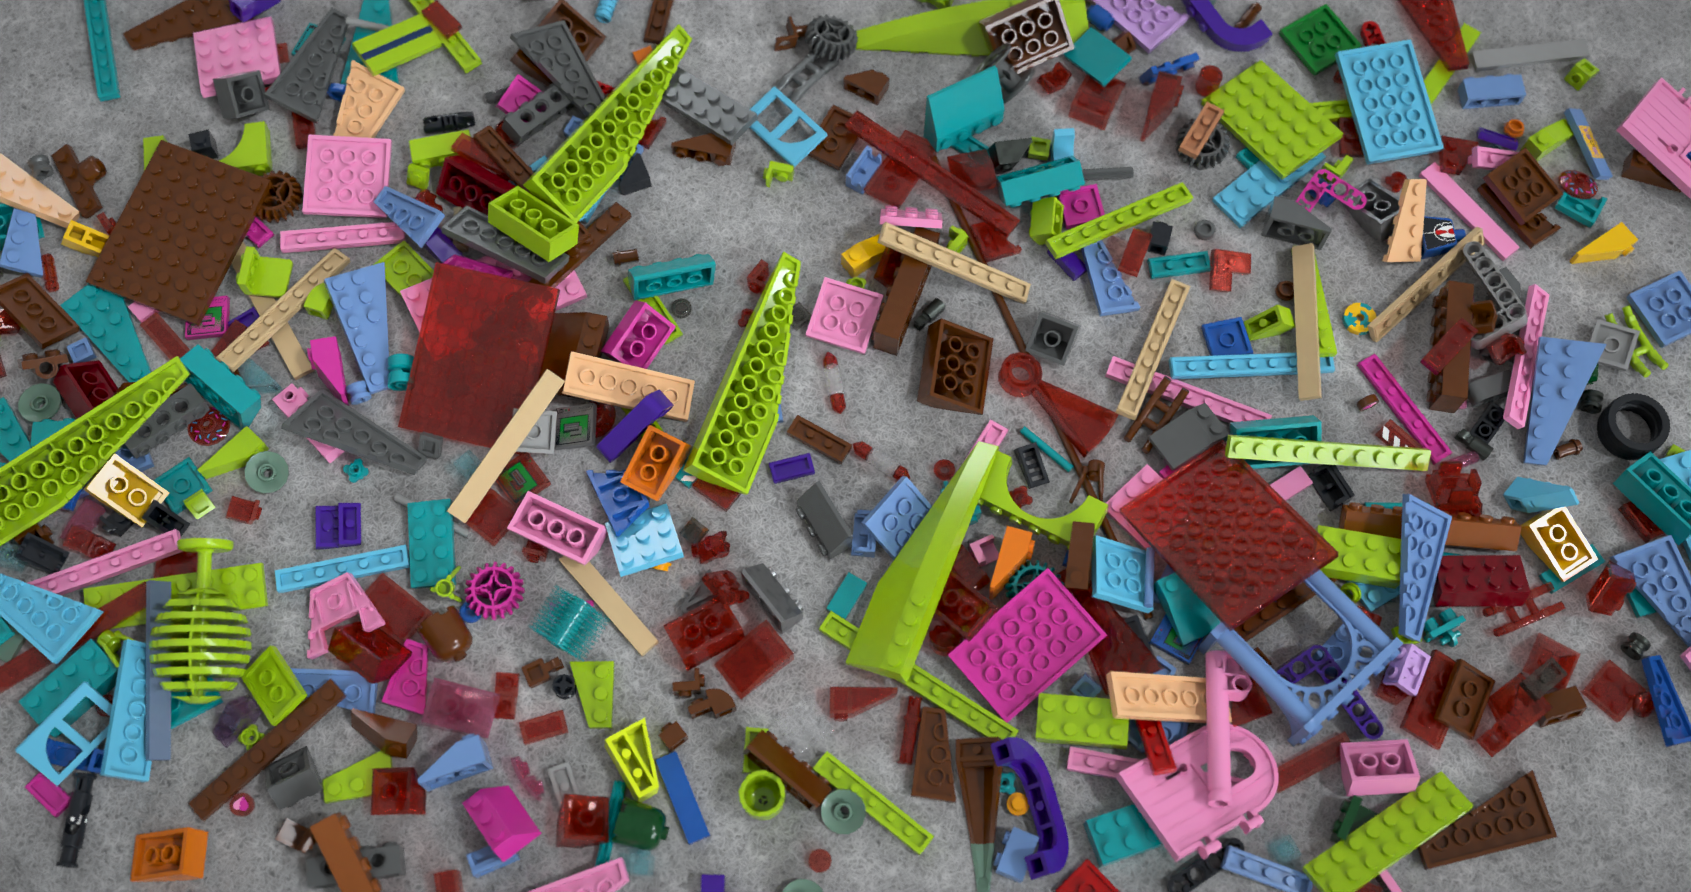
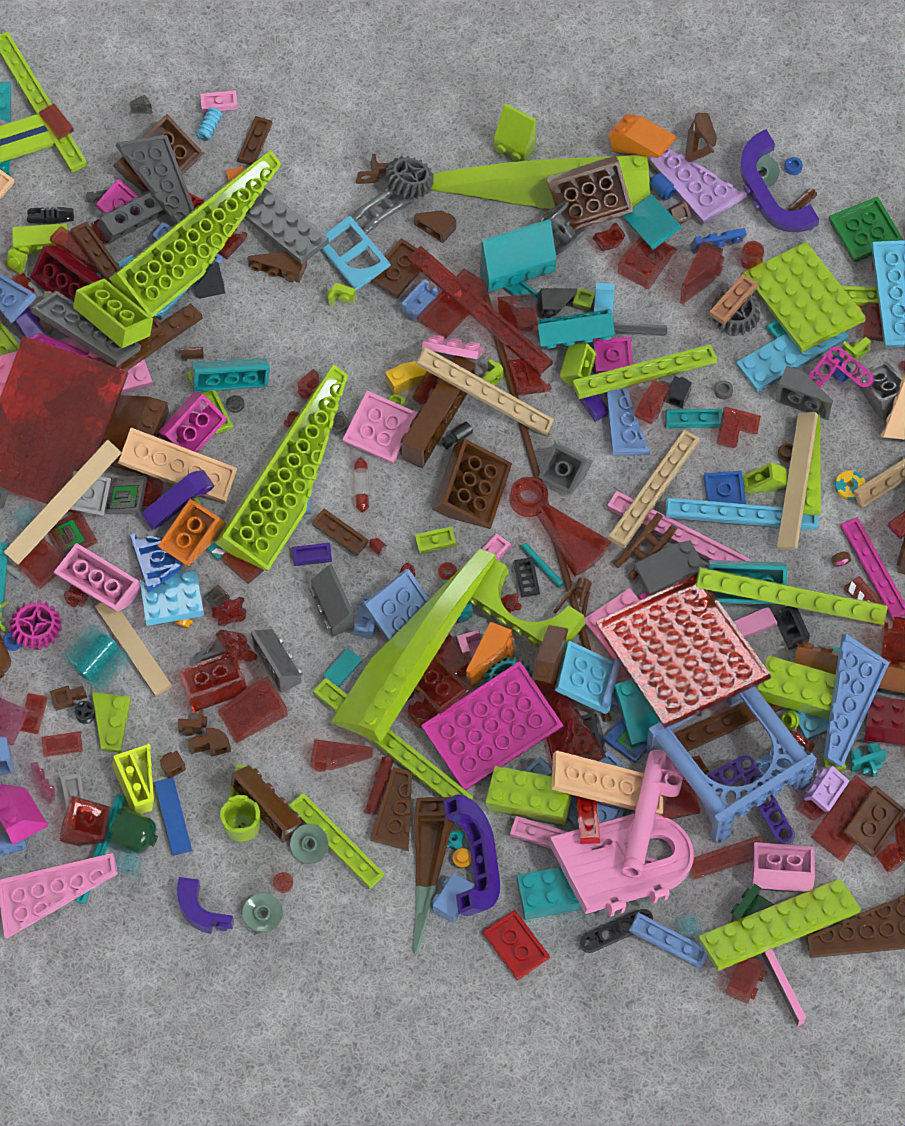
camera: 10 degrees right, 5 degrees down
none -> lime plate [415,526,456,555]

